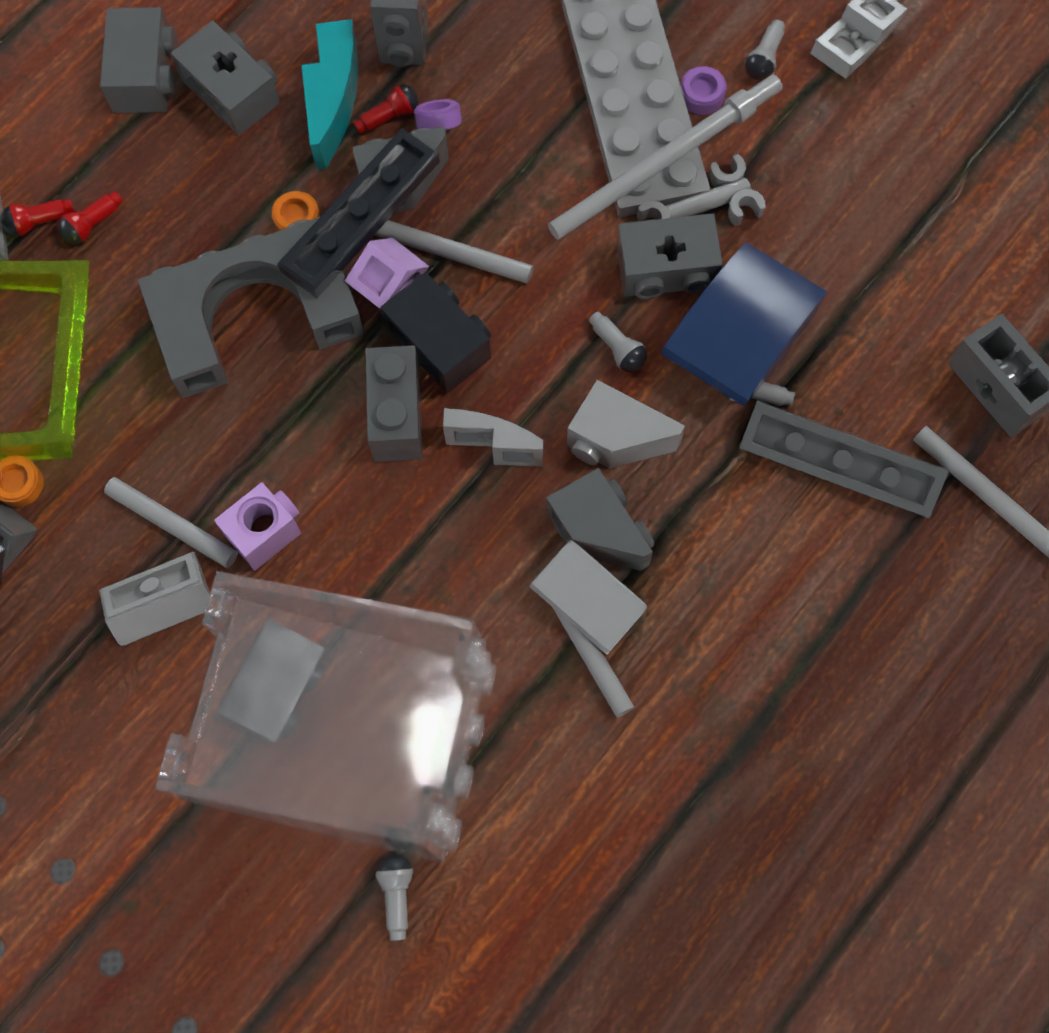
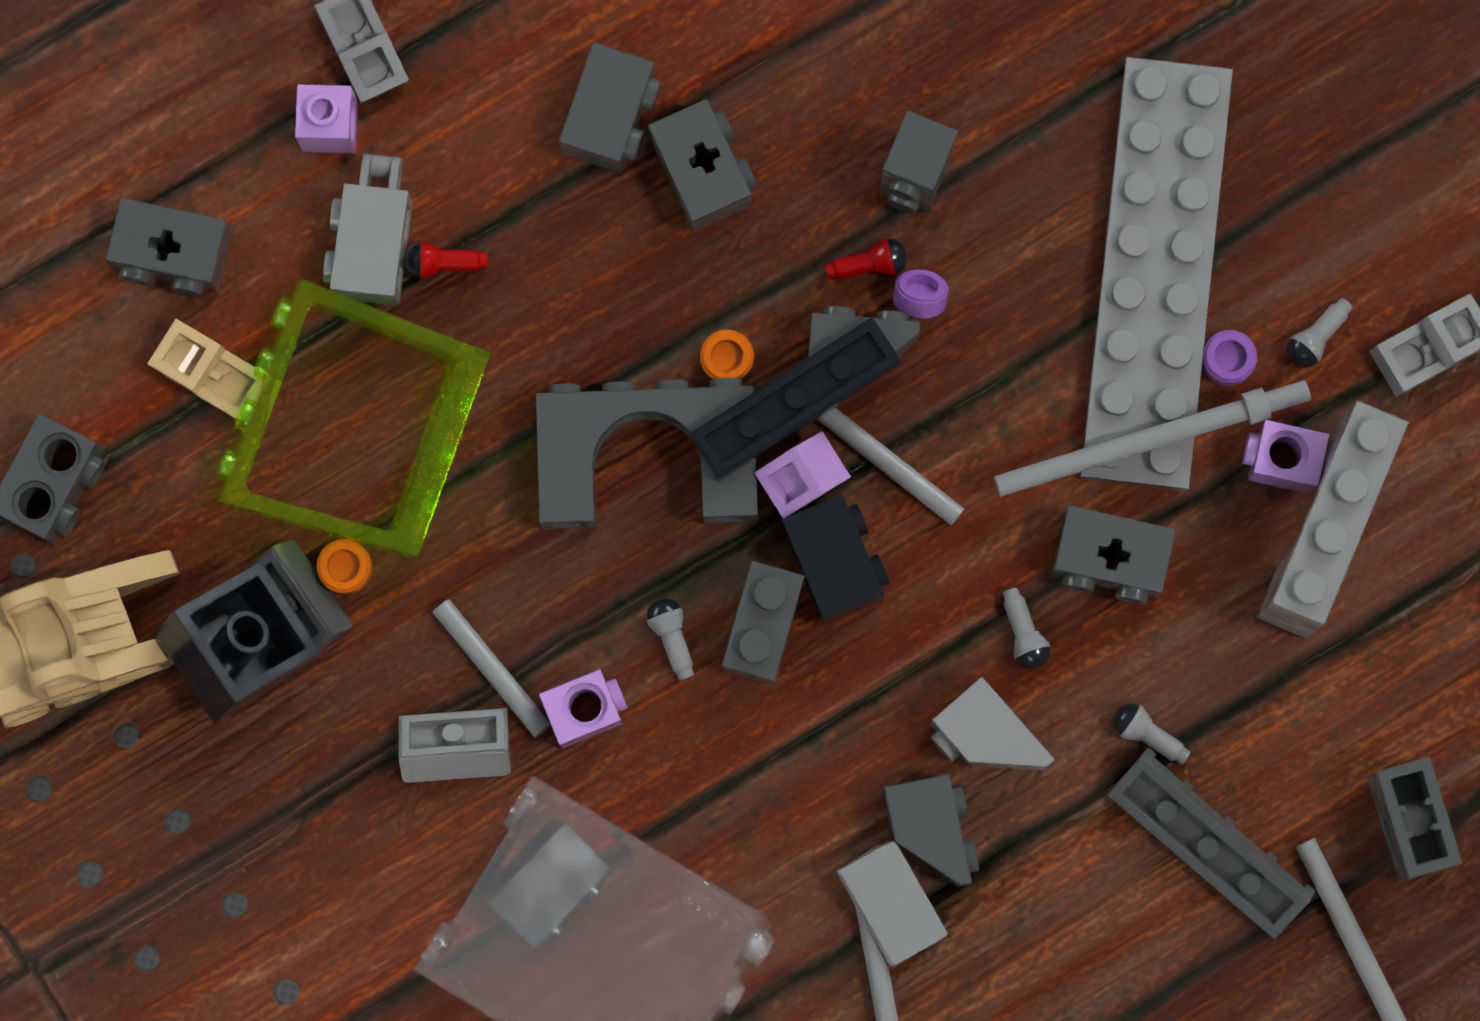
camera: 20 degrees right, 10 degrees up
red piece [57,191,124,245] -> none
teal slope [302,19,359,170] -> none
light grey slope [443,408,543,467] -> none
light grey bar [636,154,765,226] -> none
dark blue slope [661,242,827,406] -> none
none -> light grey piece [646,598,694,681]
none -> lavender brick [1242,420,1329,494]
none -> light grey arch [1256,400,1409,639]

